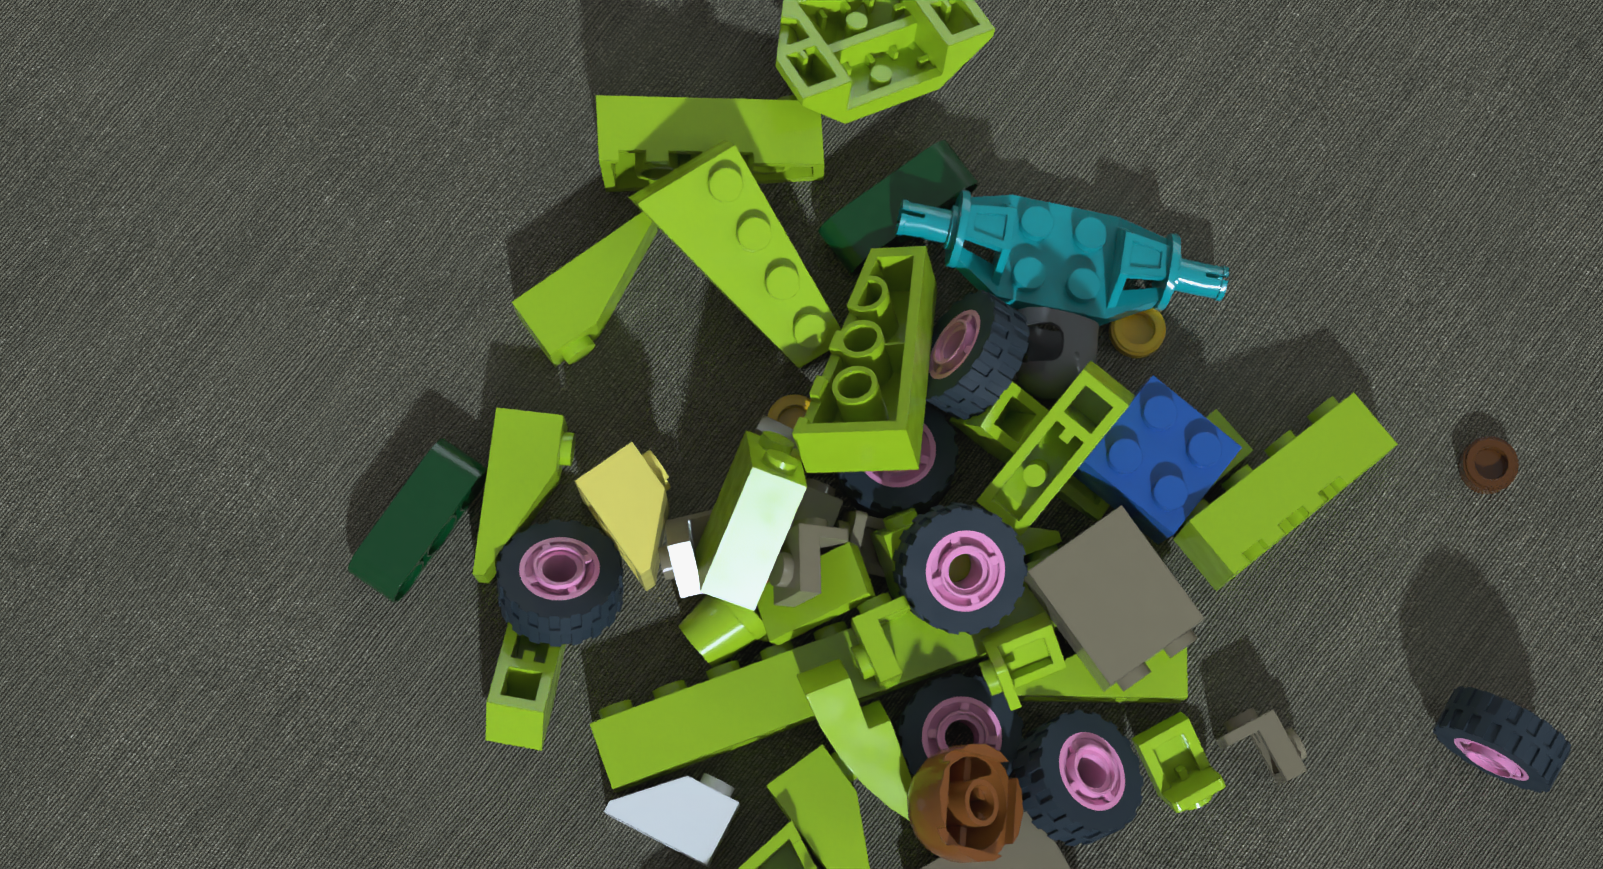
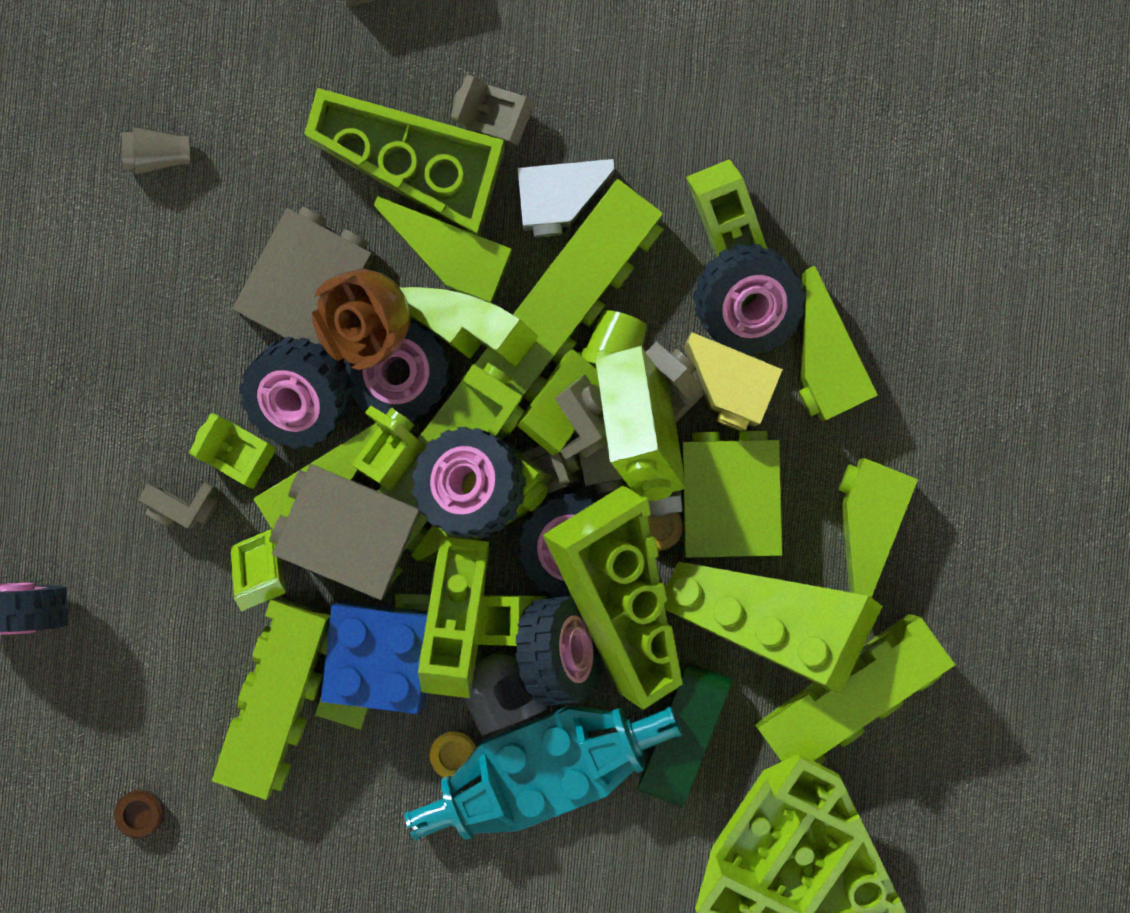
camera: 150 degrees right, 10 degrees up
dark green beam [348,439,487,603] -> none
none -> lime tile [230,529,286,611]
none -> lime brick [681,431,782,558]

